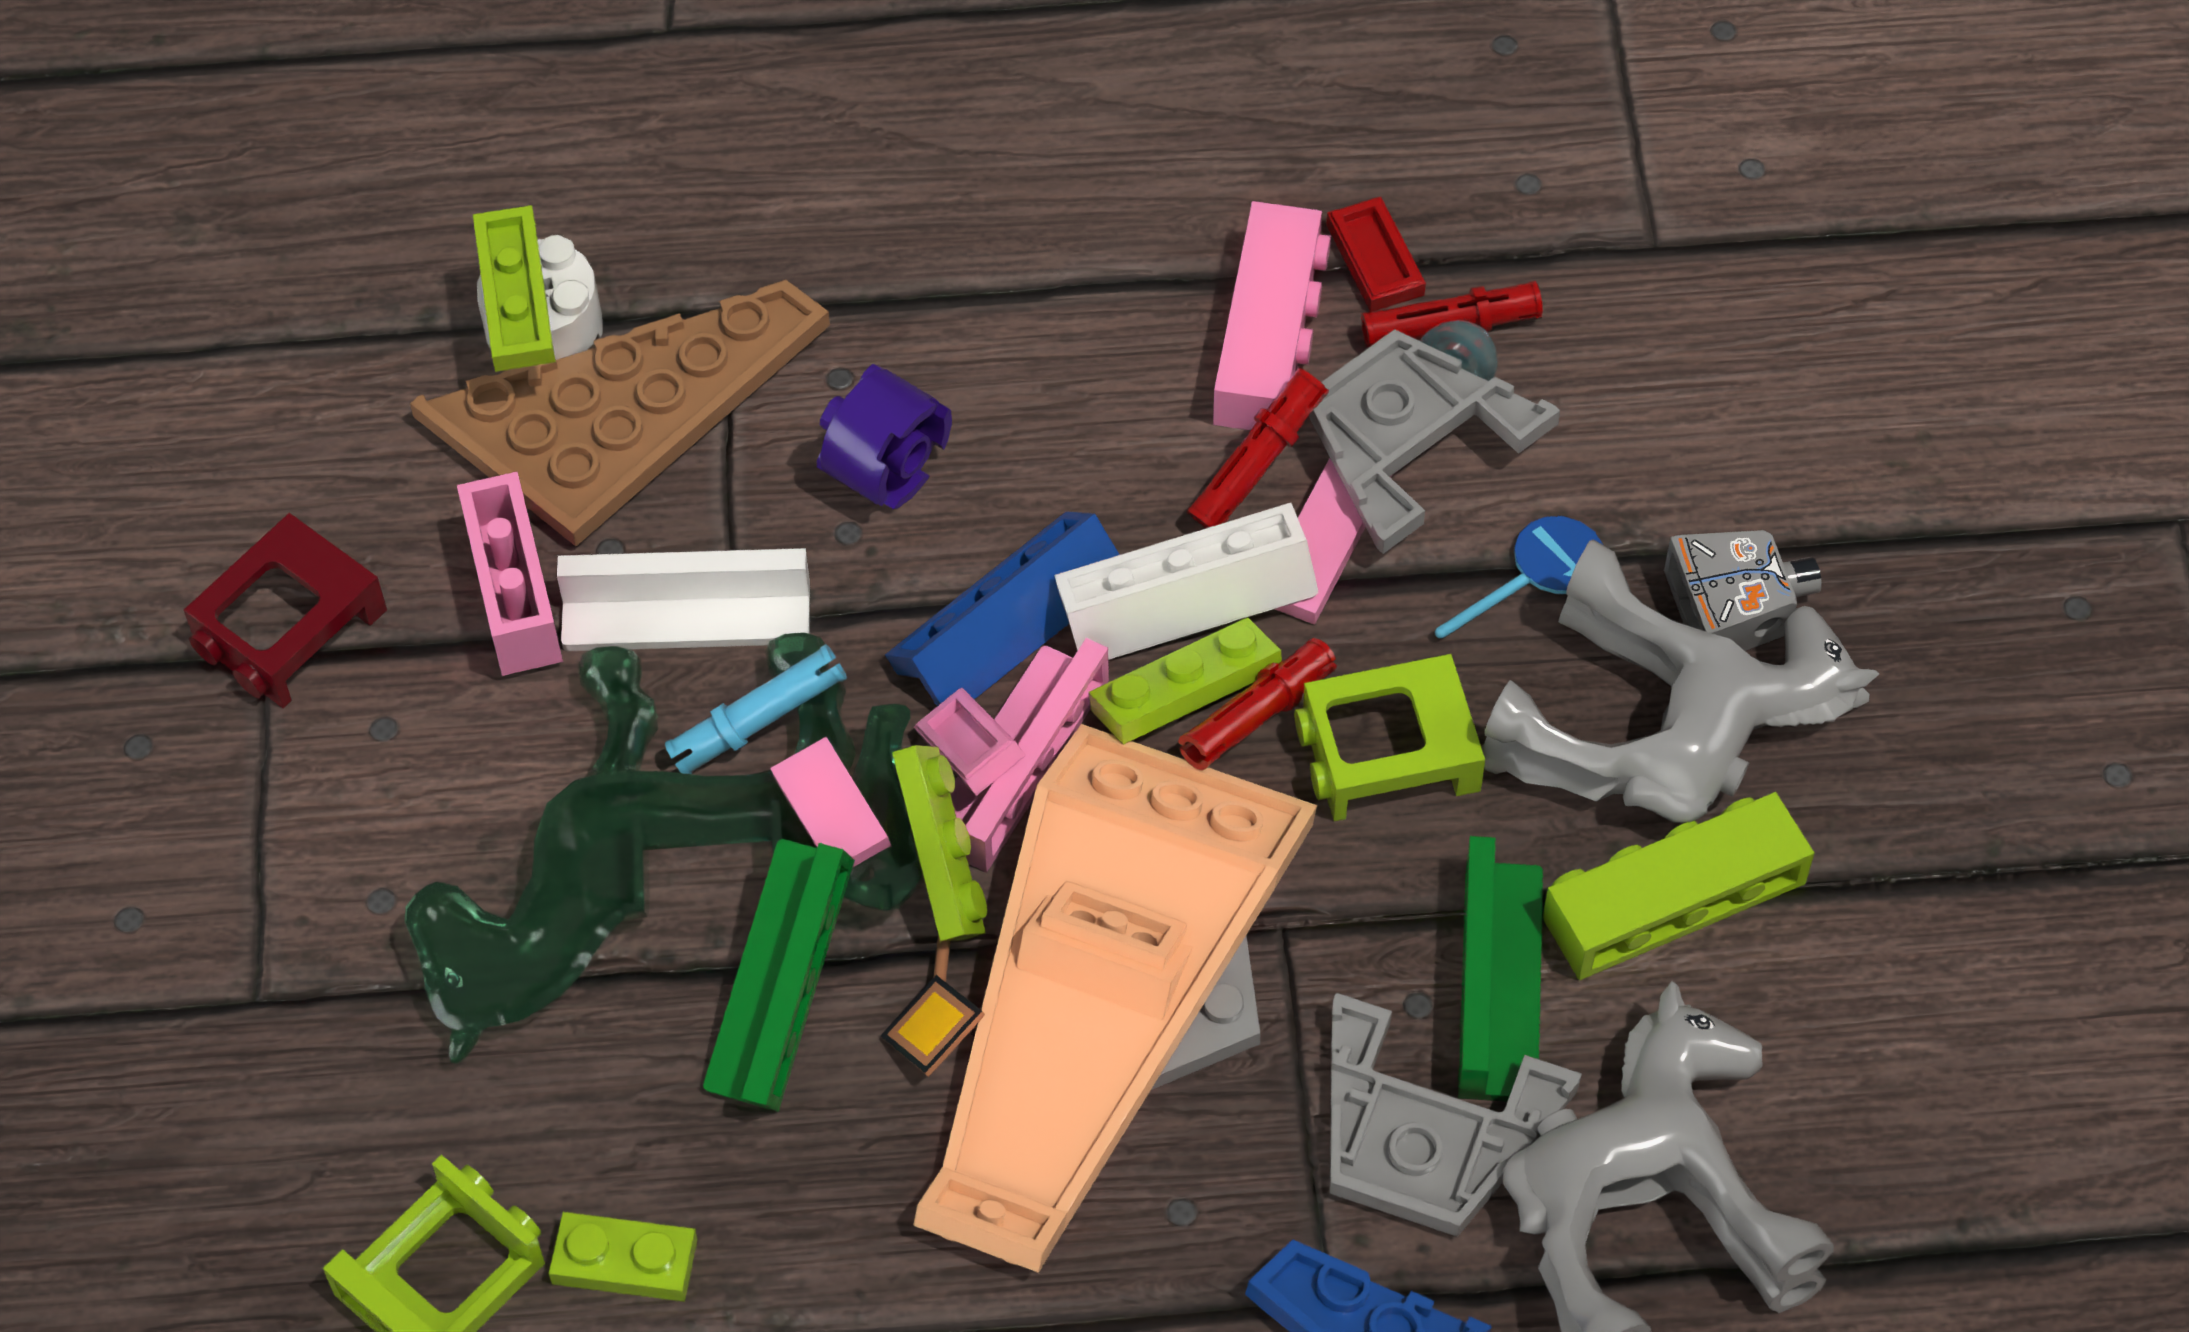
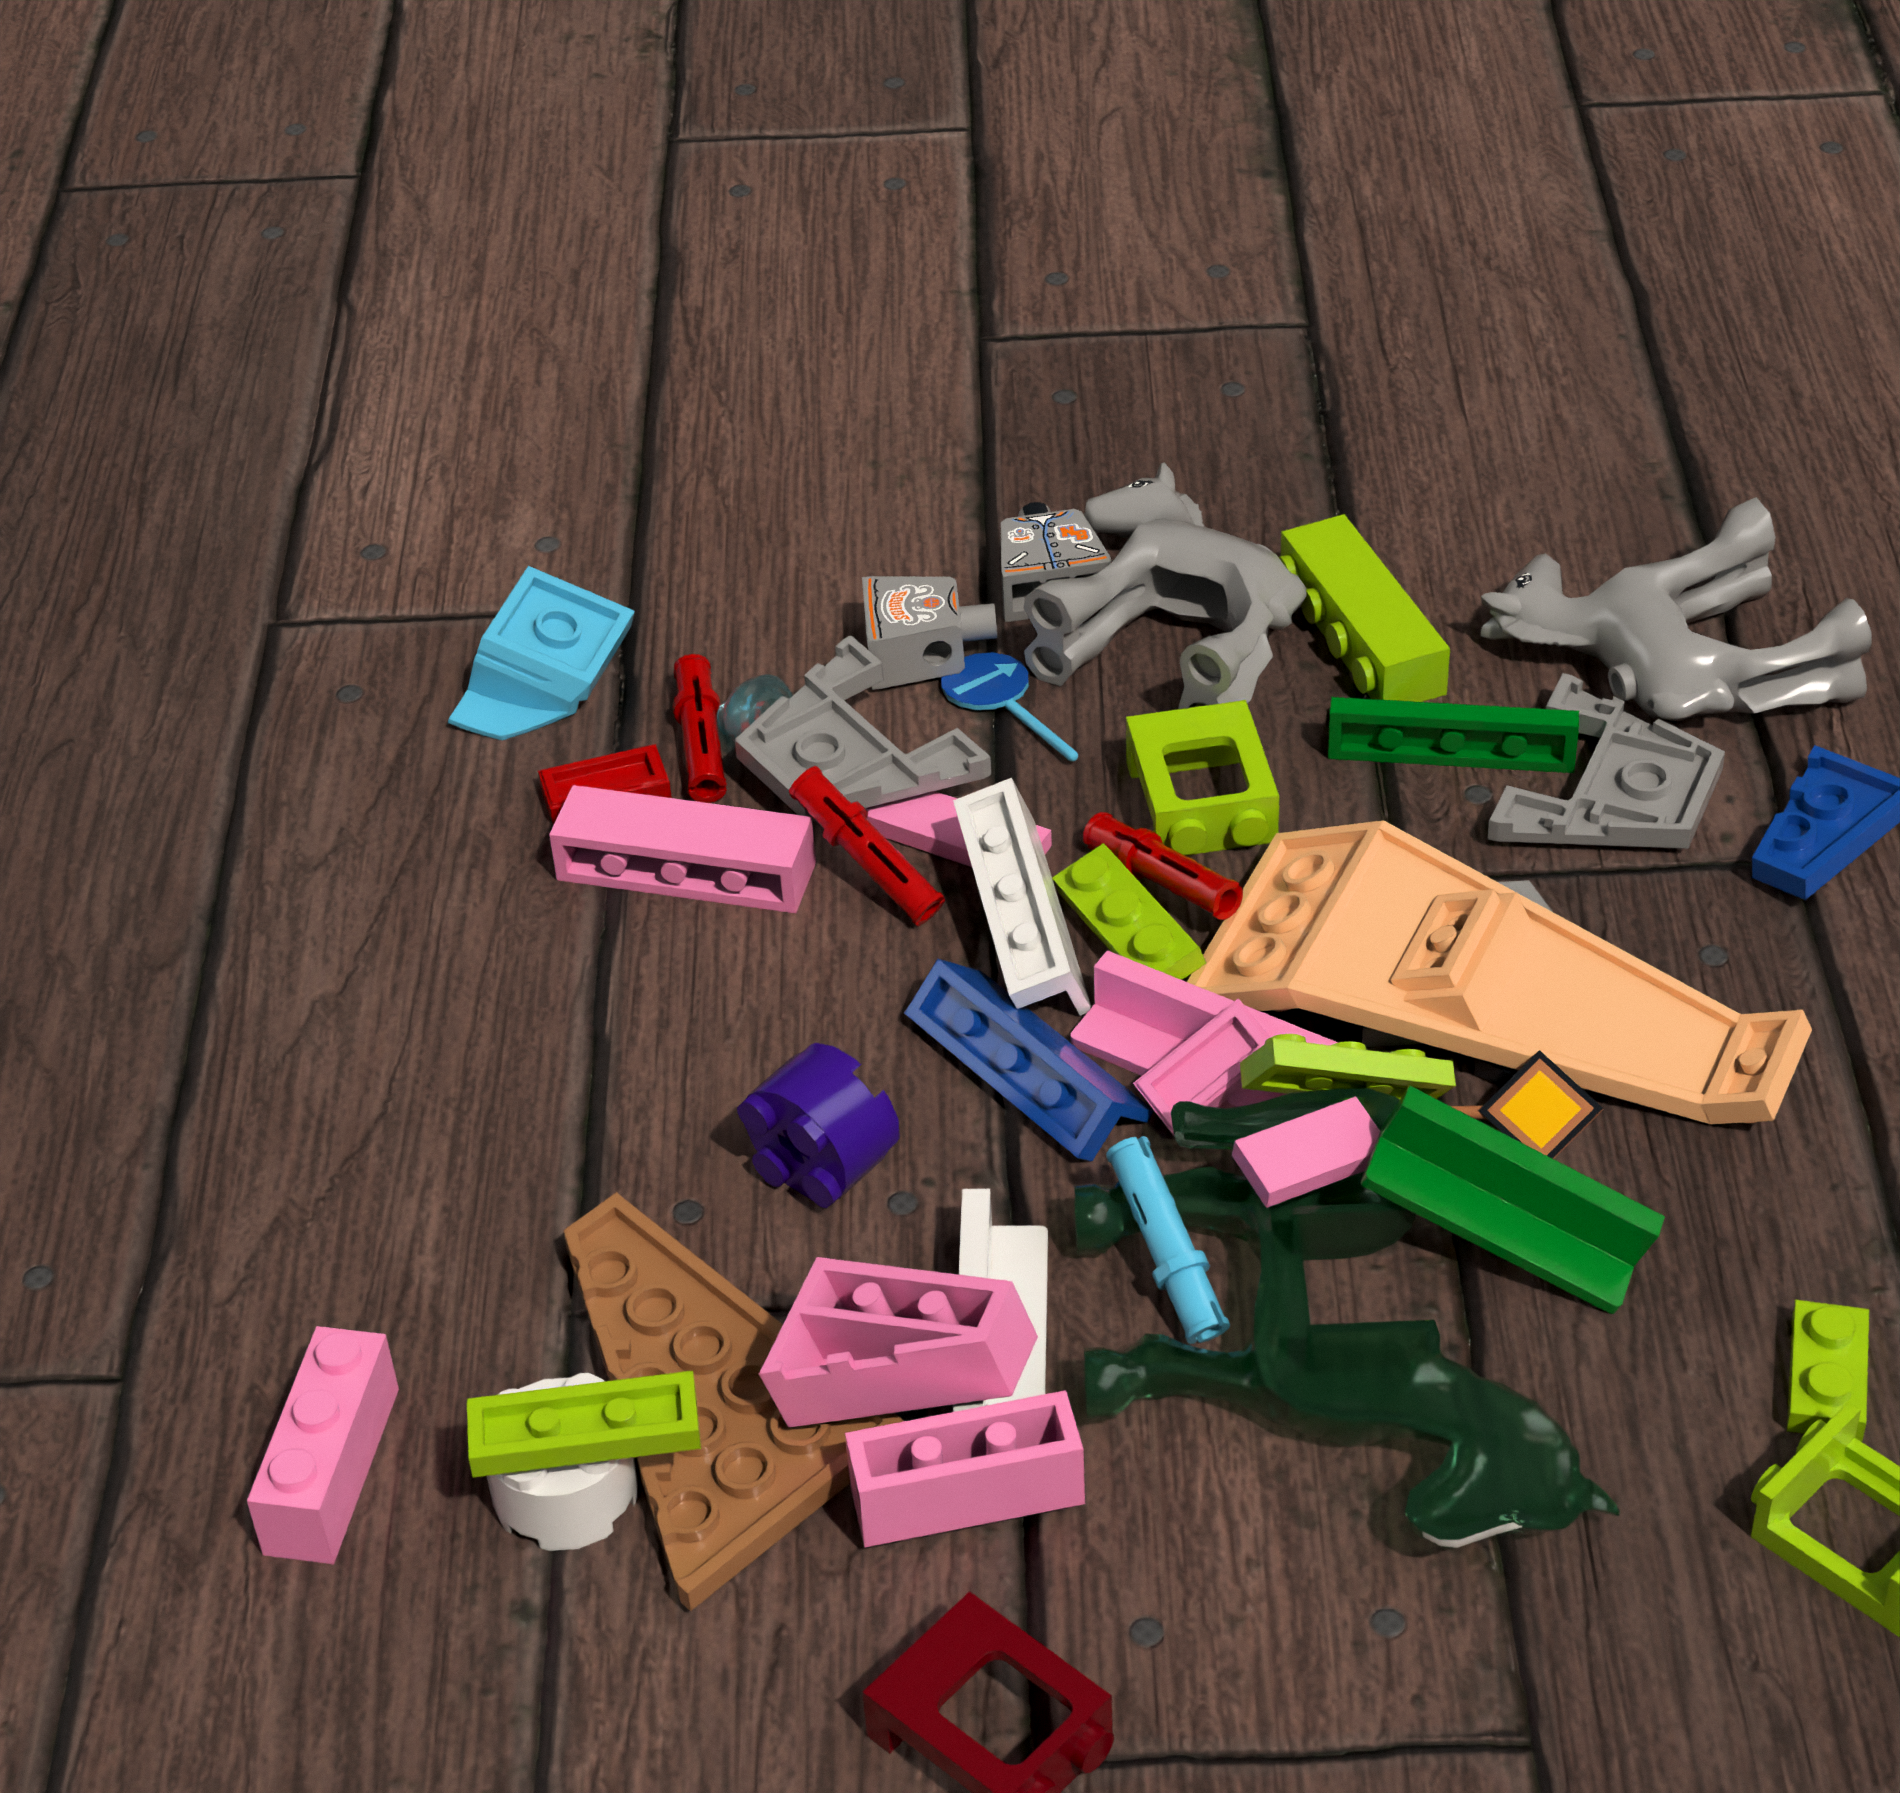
camera: 85 degrees left, 15 degrees down
none -> bright pink brick [247,1326,399,1565]
none -> medium azure piece [448,566,635,740]
none -> bright pink wedge [759,1257,1038,1428]
none -> light grey torso [862,576,997,690]

